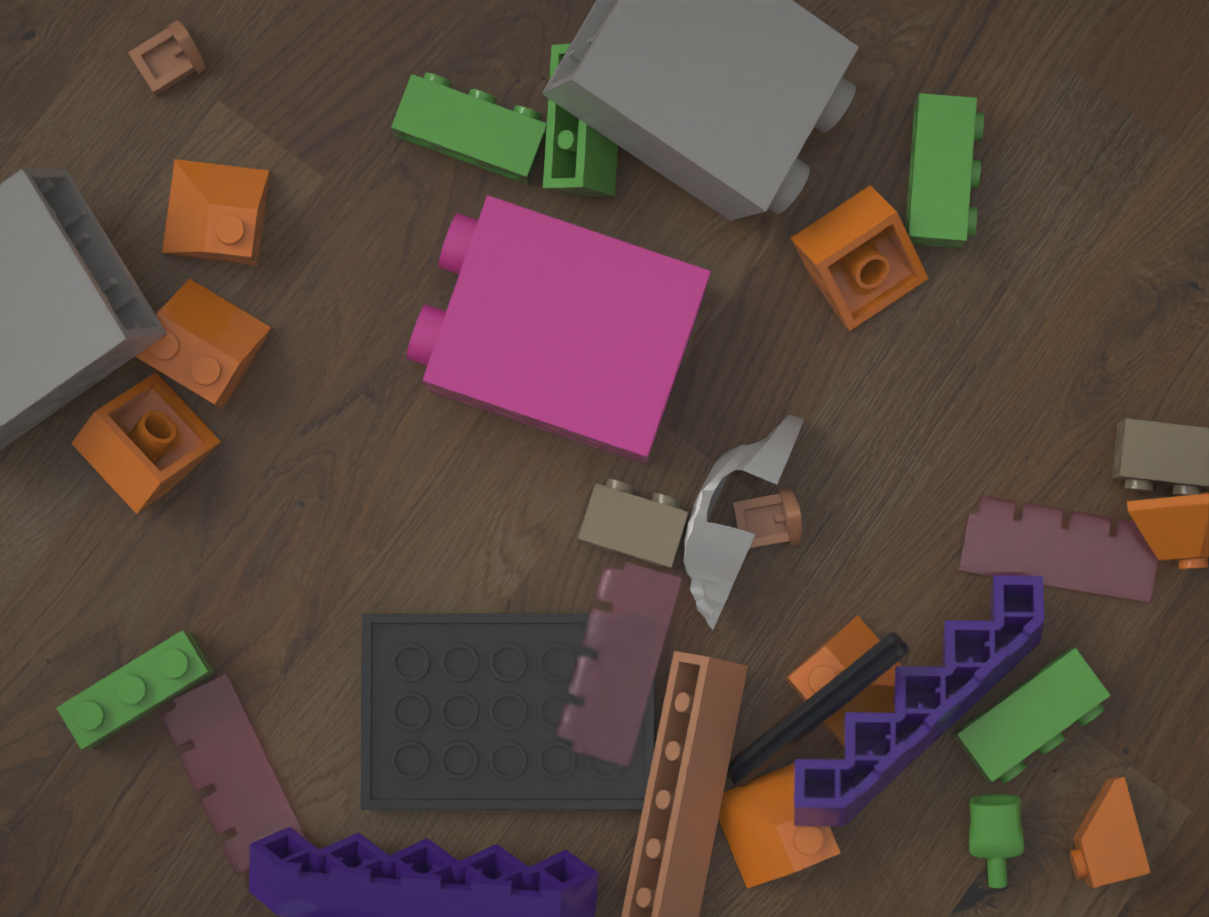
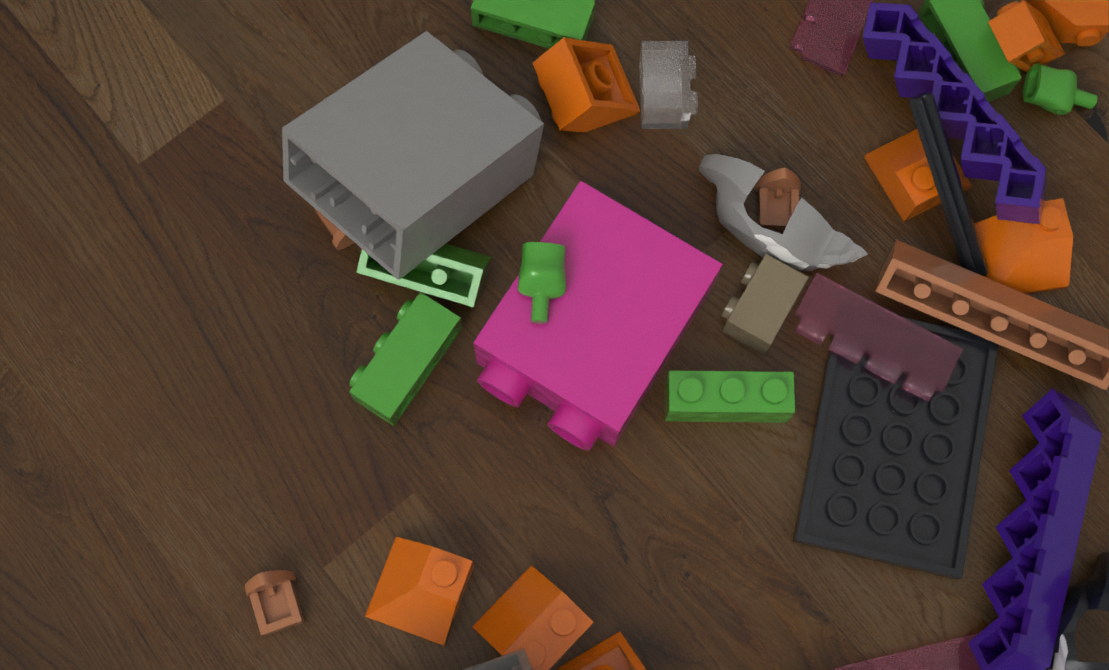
camera: 80 degrees left, 10 degrees down
none -> bright green piece [518,242,566,324]
none -> clear brick [639,41,698,129]
none -> bright green brick [664,371,795,423]
none -> orange brick [988,0,1065,72]

